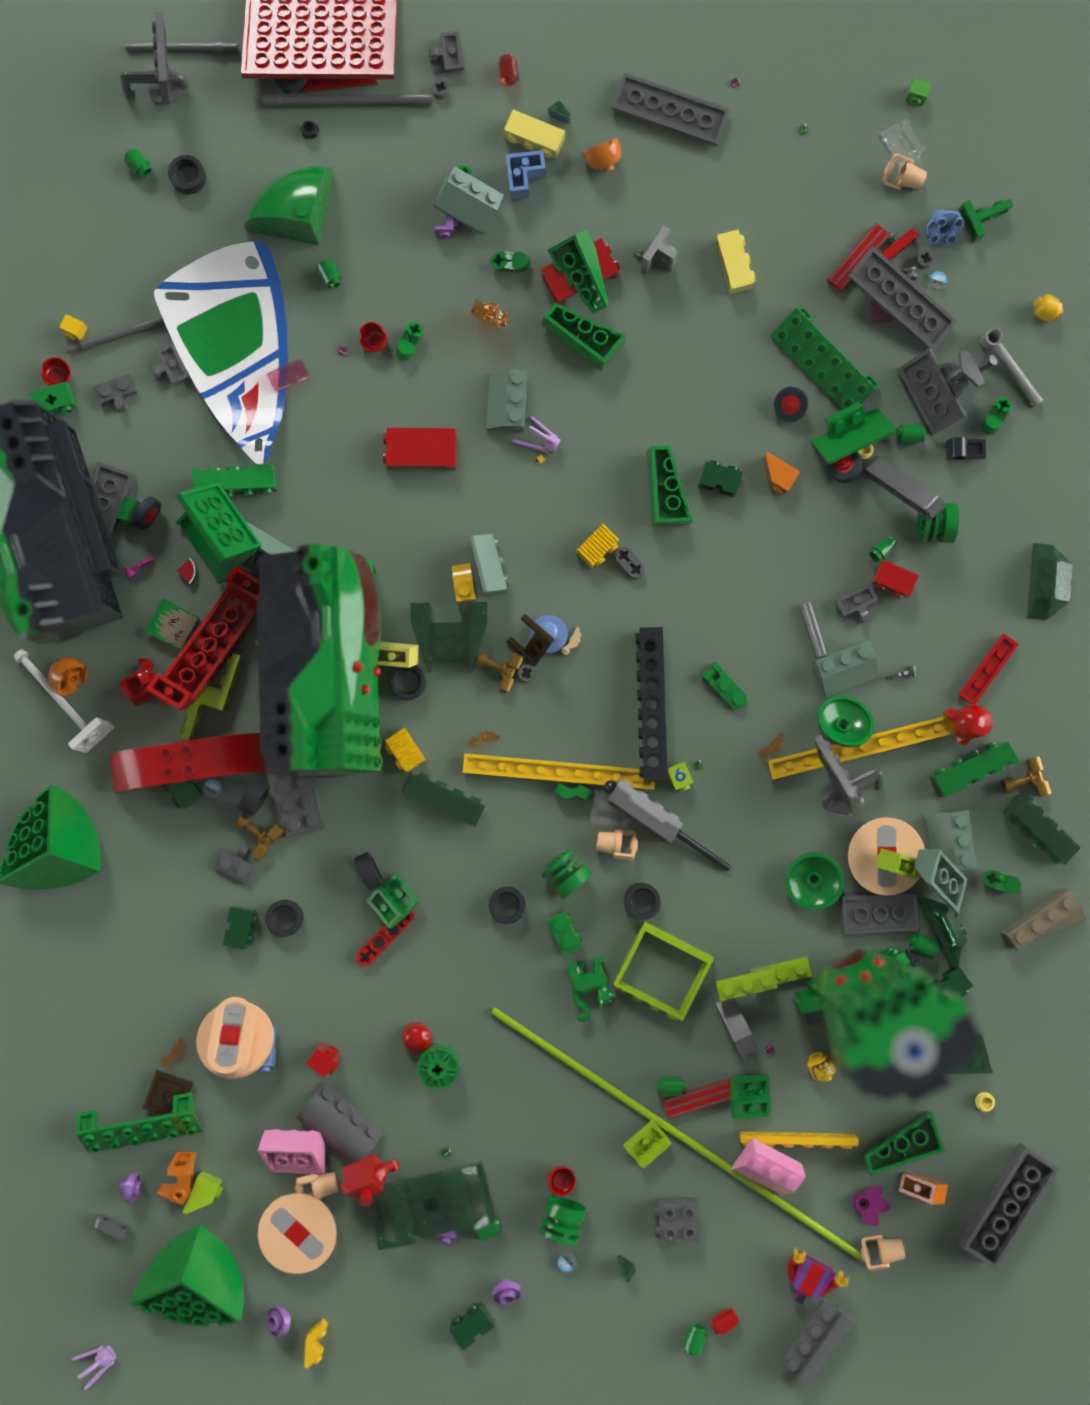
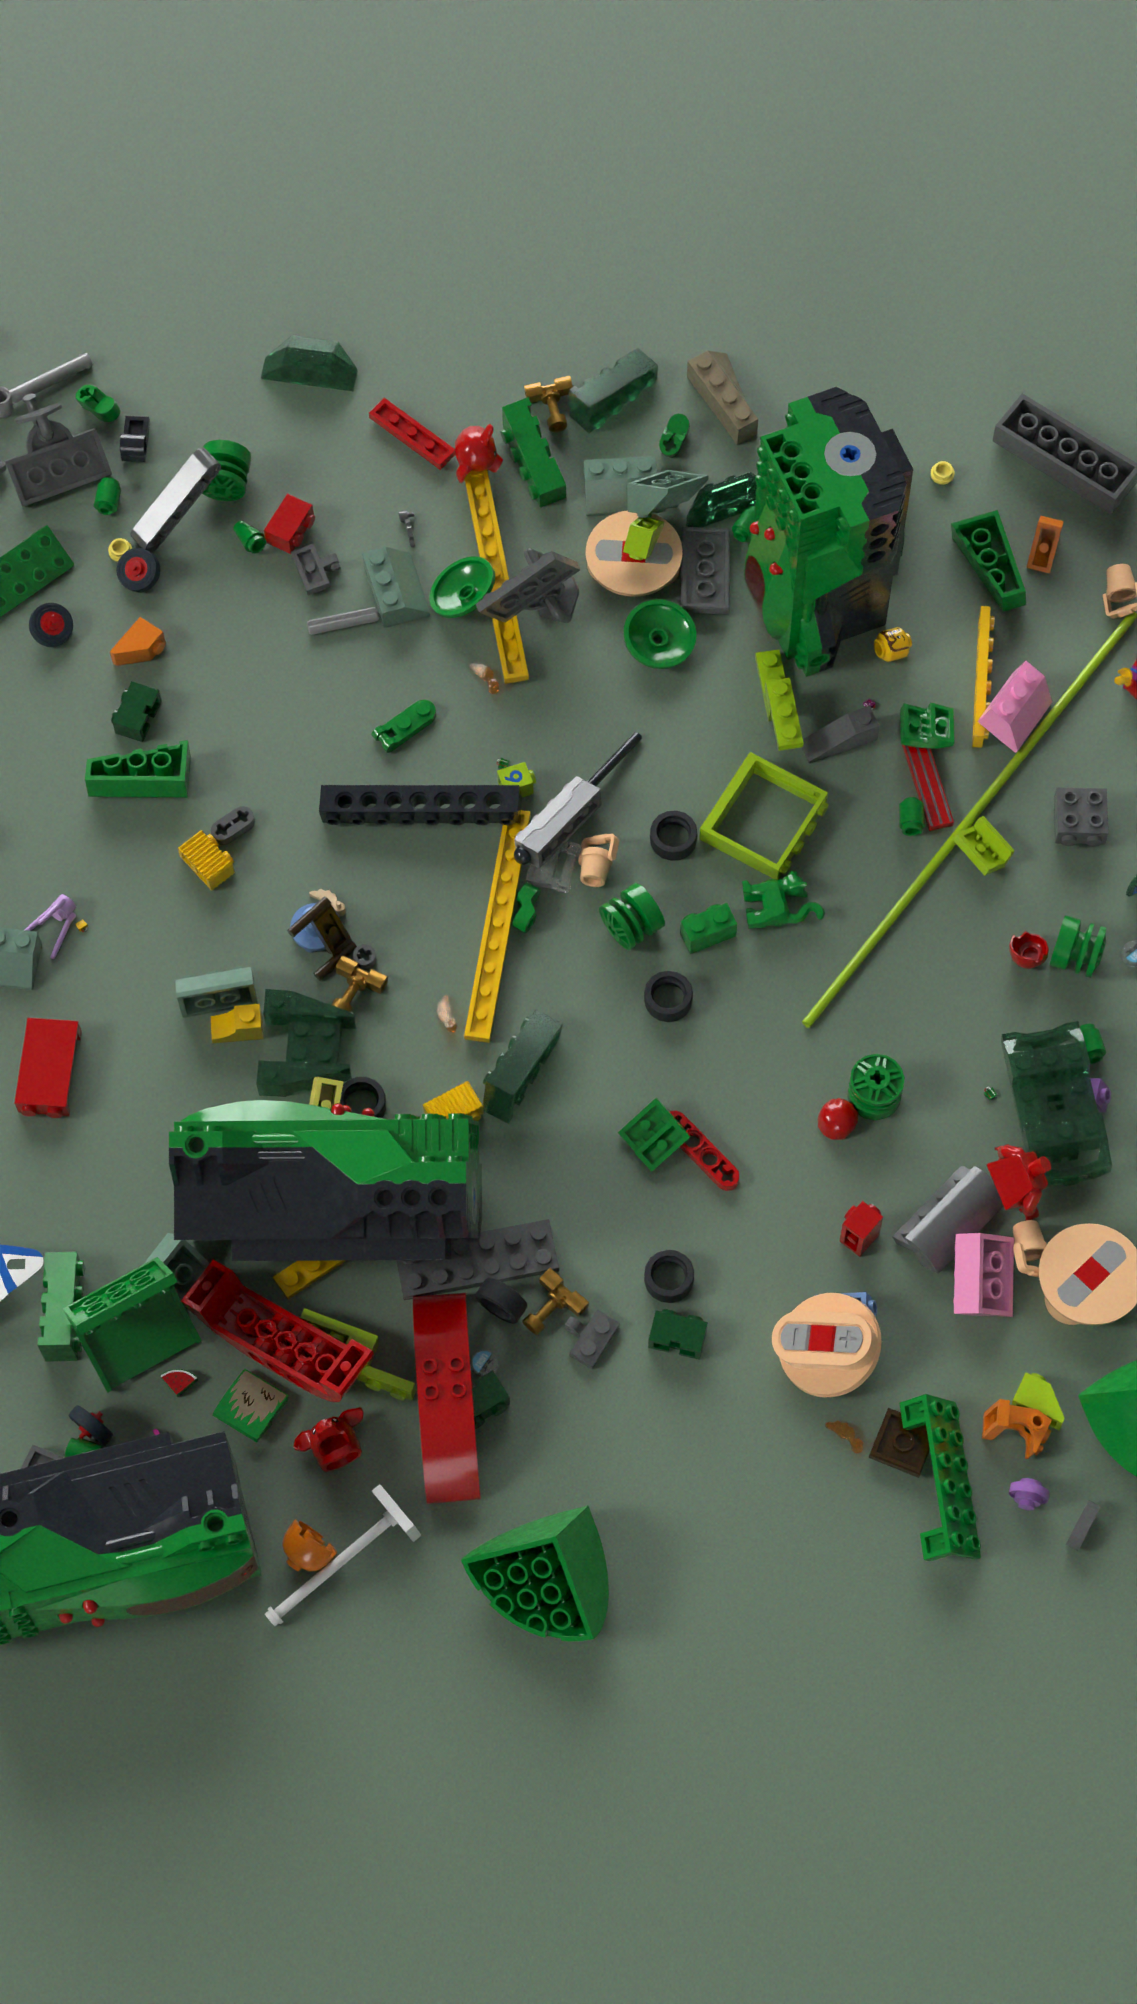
camera: 85 degrees left, 20 degrees down
black tyre [354,852,384,891] -> none
green bracket [811,402,897,464] -> none
magenta plate [852,1186,891,1226] -> none

